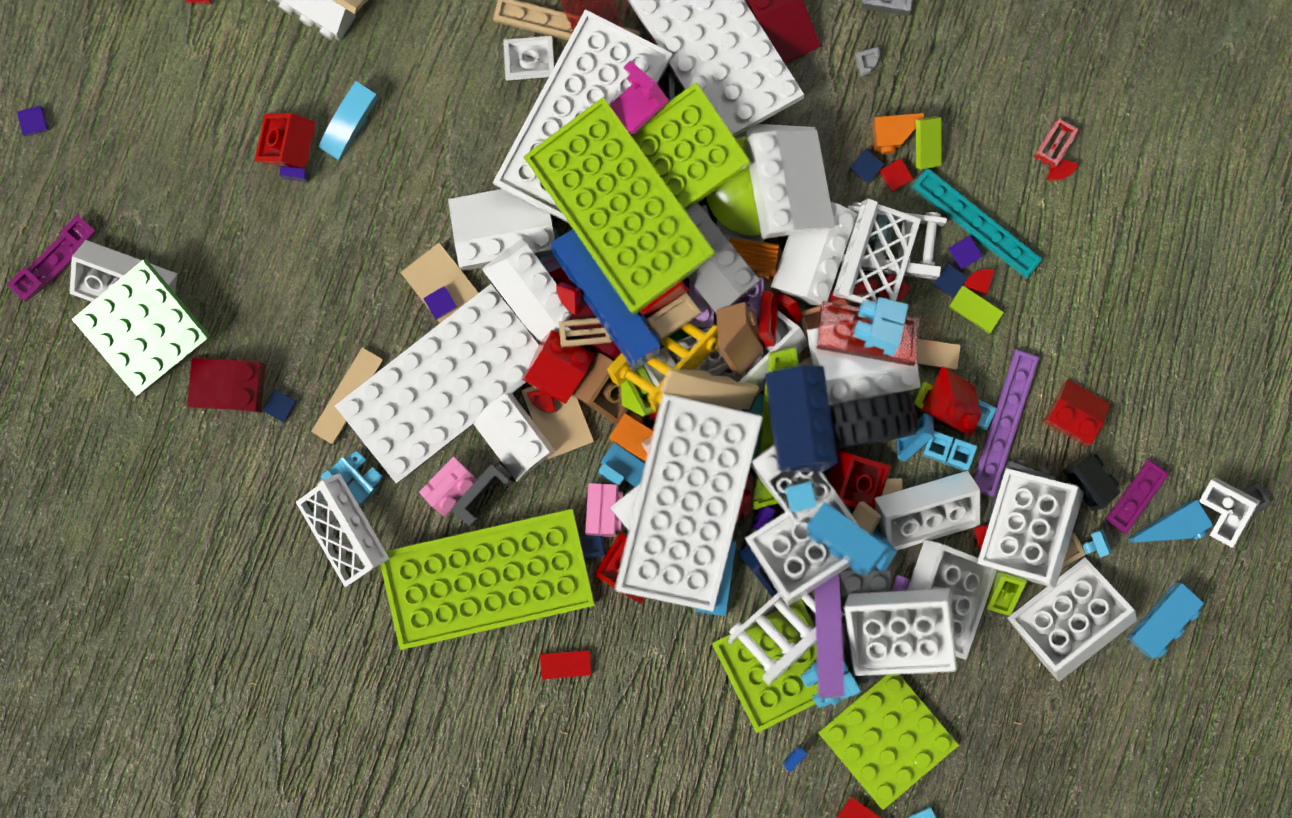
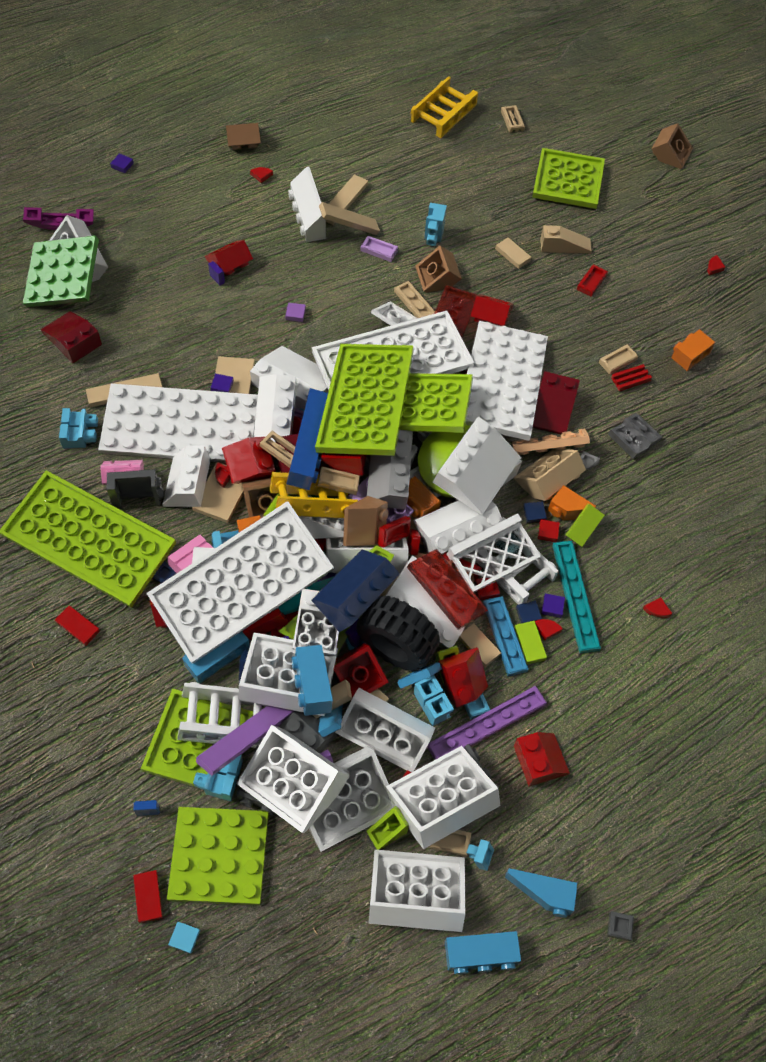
camera: 35 degrees right, 25 degrees down
dark blue tile [262,389,297,423] -> none
white fence [296,473,390,587] -> none
medium azure slope [318,81,379,160] -> none
red tile [556,282,581,314] -> none
dark pink bracket [610,60,669,134] -> none
tan slope [660,368,759,410] -> none
medium azure tile [785,482,817,513] -> none
medium azure hips [853,297,908,356] -> none
tile [1033,117,1079,170] -> none
black slope [1062,452,1121,510] -> none
magenta tile [1104,459,1169,534] -> none
white brick [1199,477,1261,548] -> none
none -> medium lavender tile [285,303,306,322]
none -> dark azure tile [483,596,528,676]
none -> light nougat wing [512,428,590,455]
none -> tan slope [514,448,586,501]

